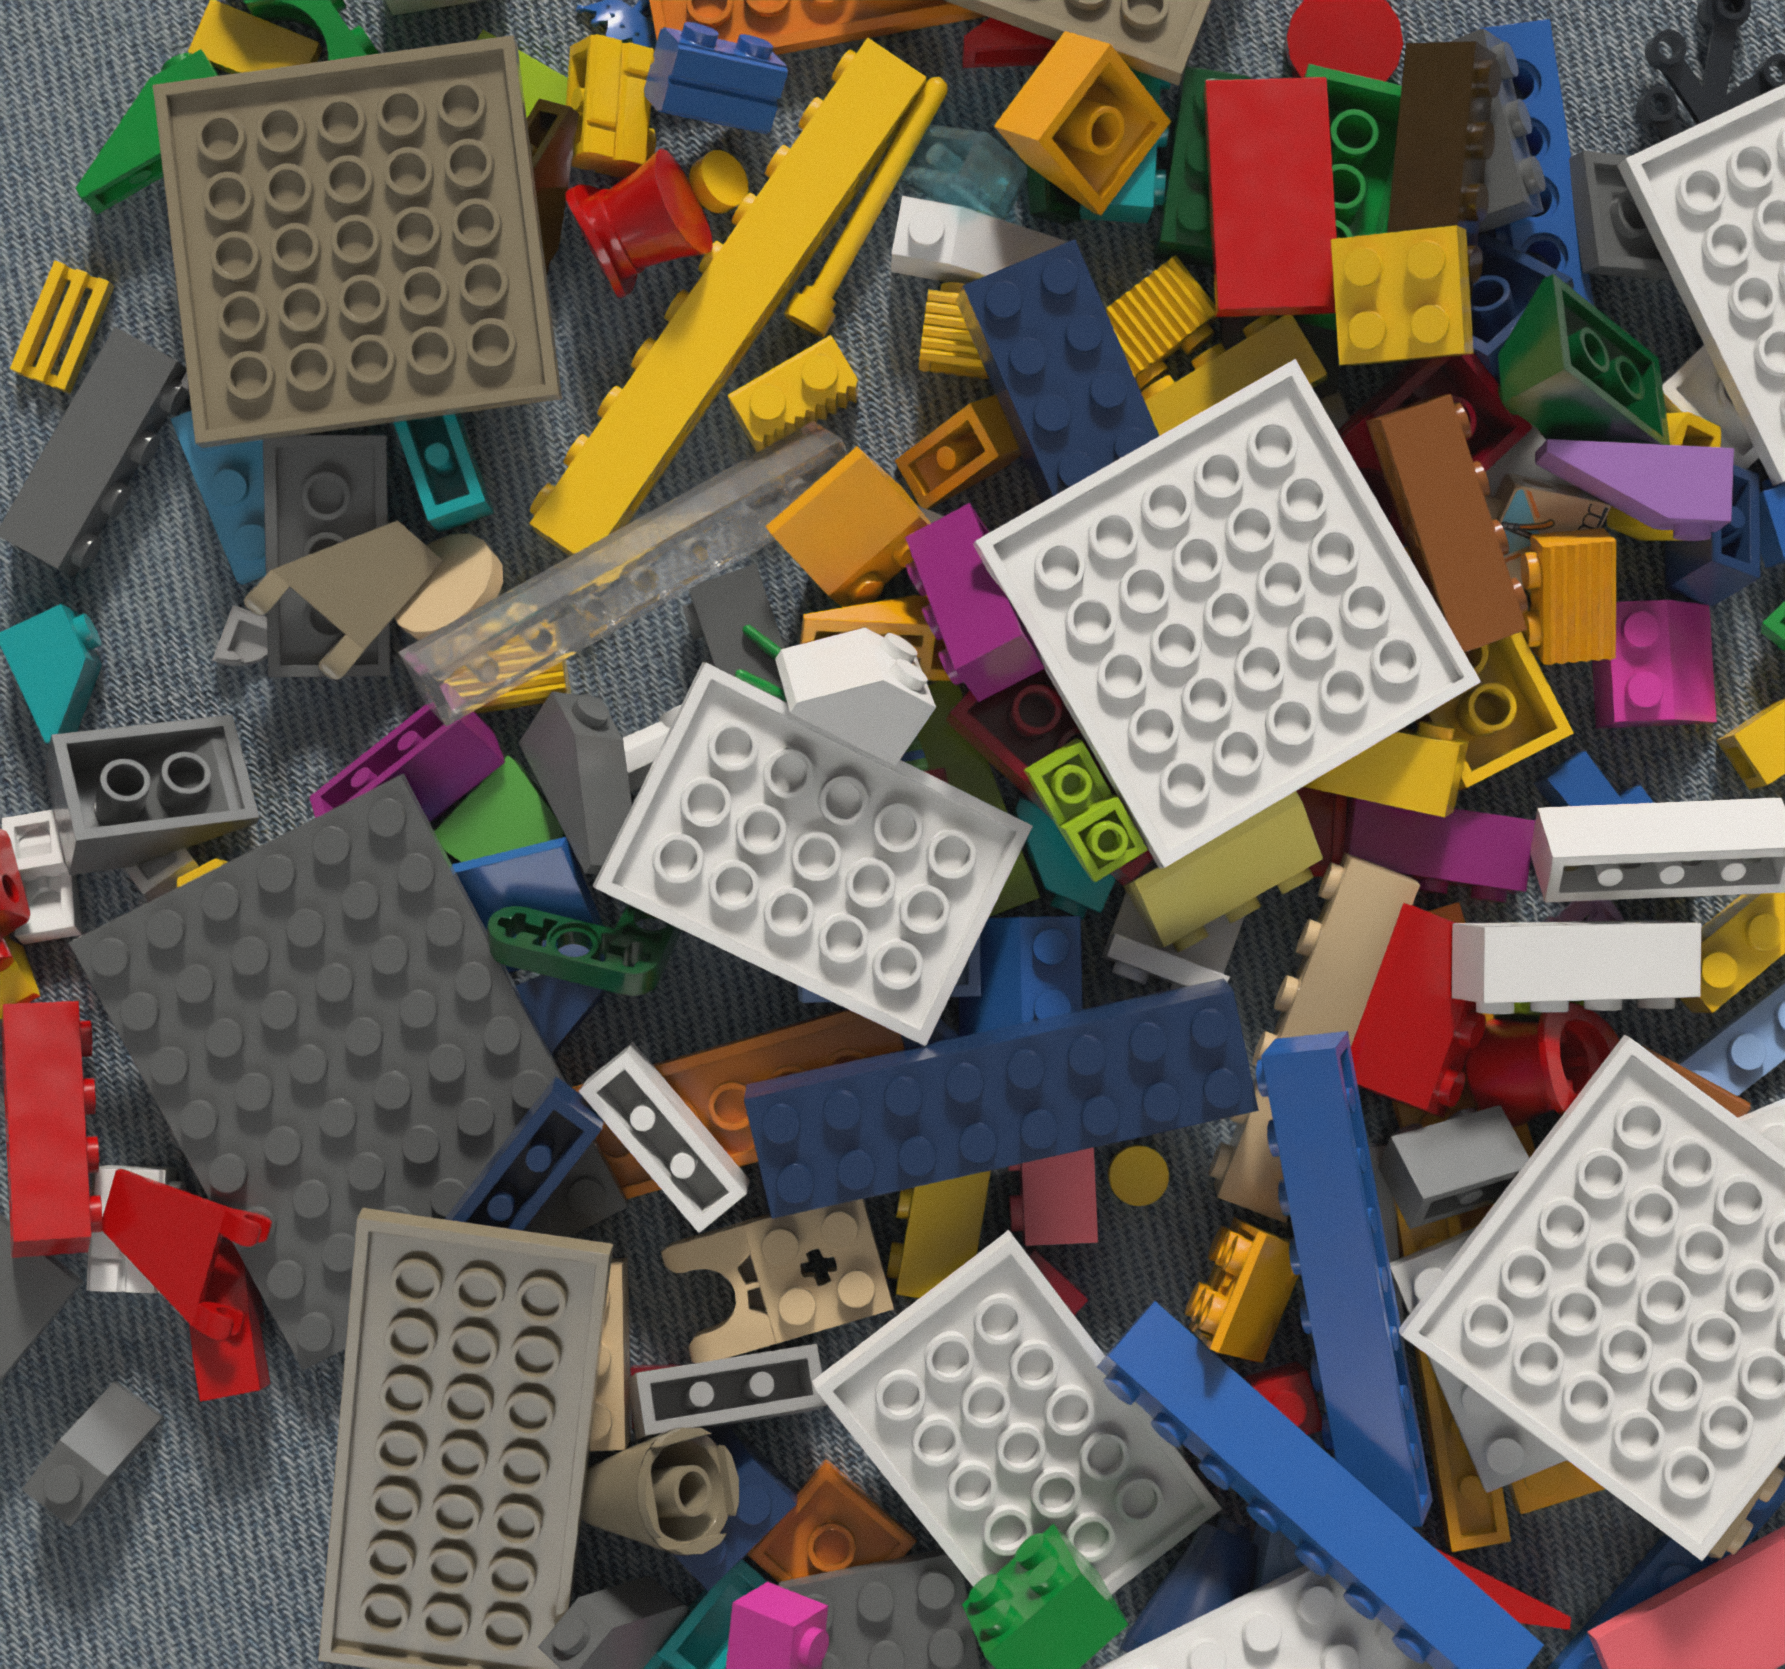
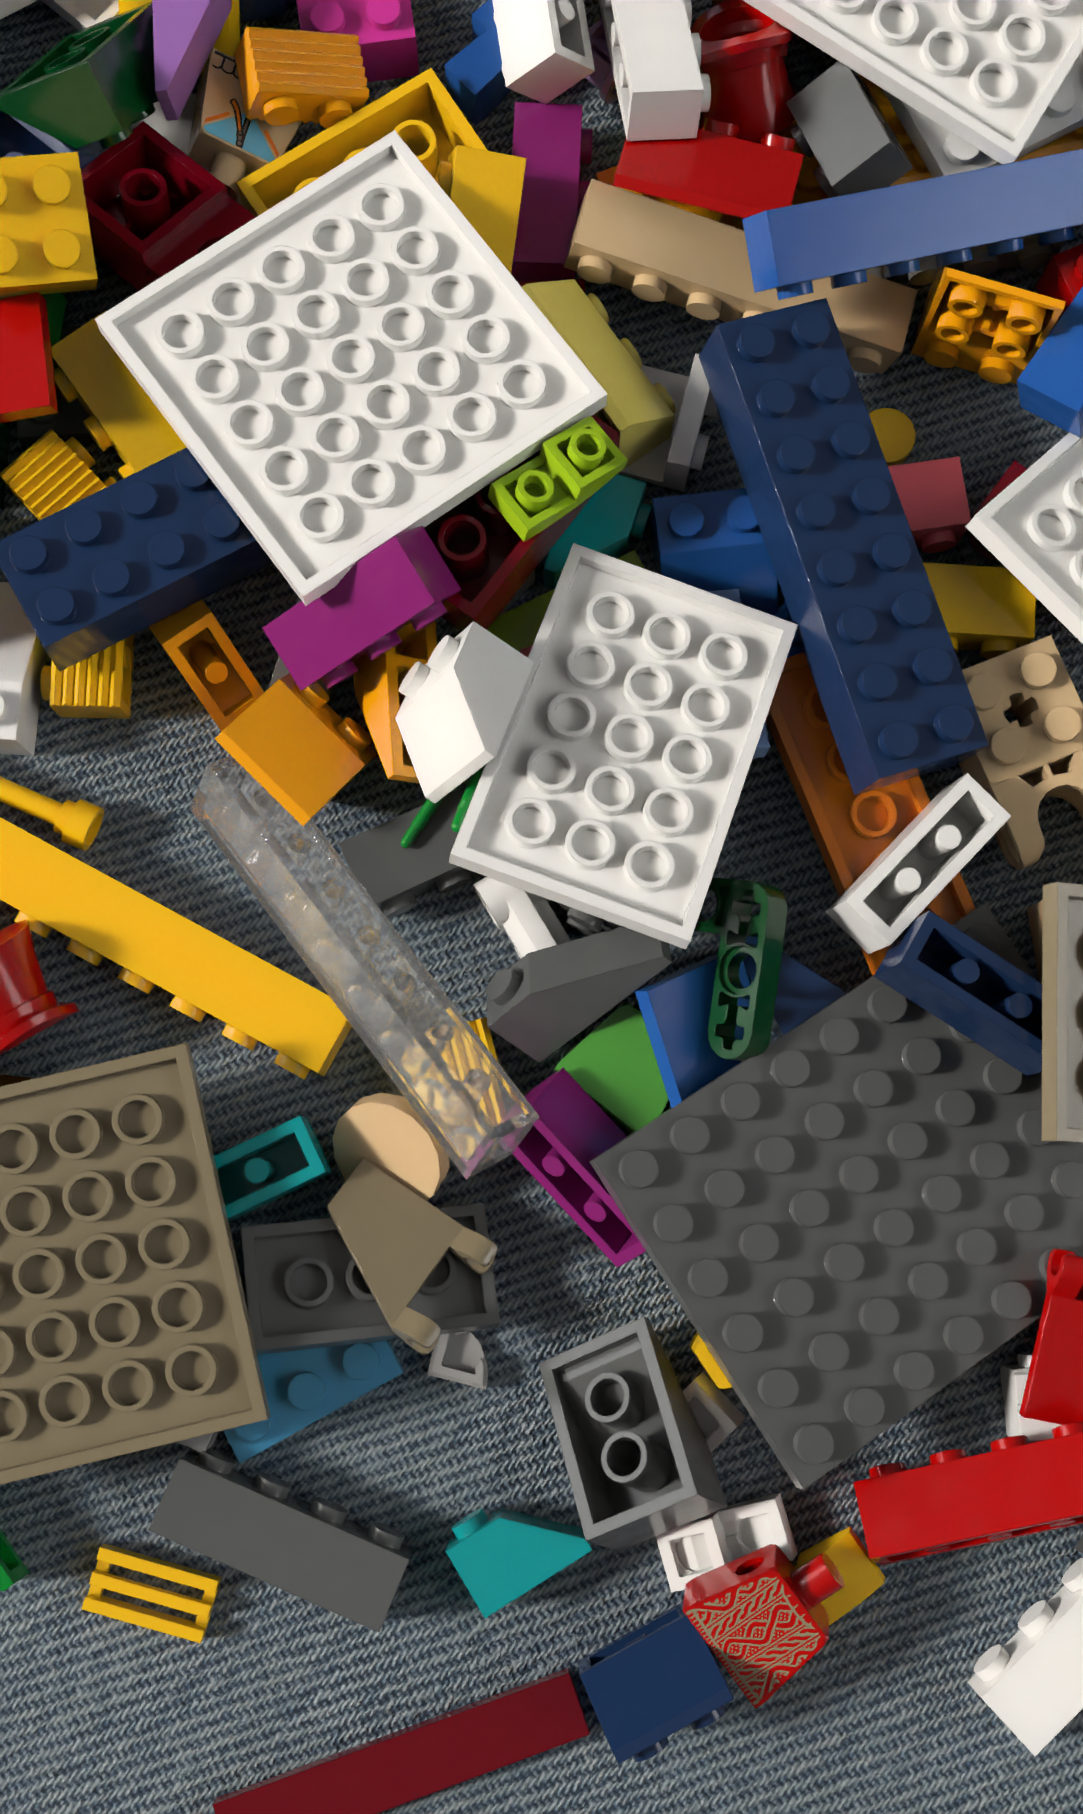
camera: 90 degrees left, 5 degrees down
yellow brick [728,335,858,456] -> none
dark orange brick [1365,394,1528,653] -> none

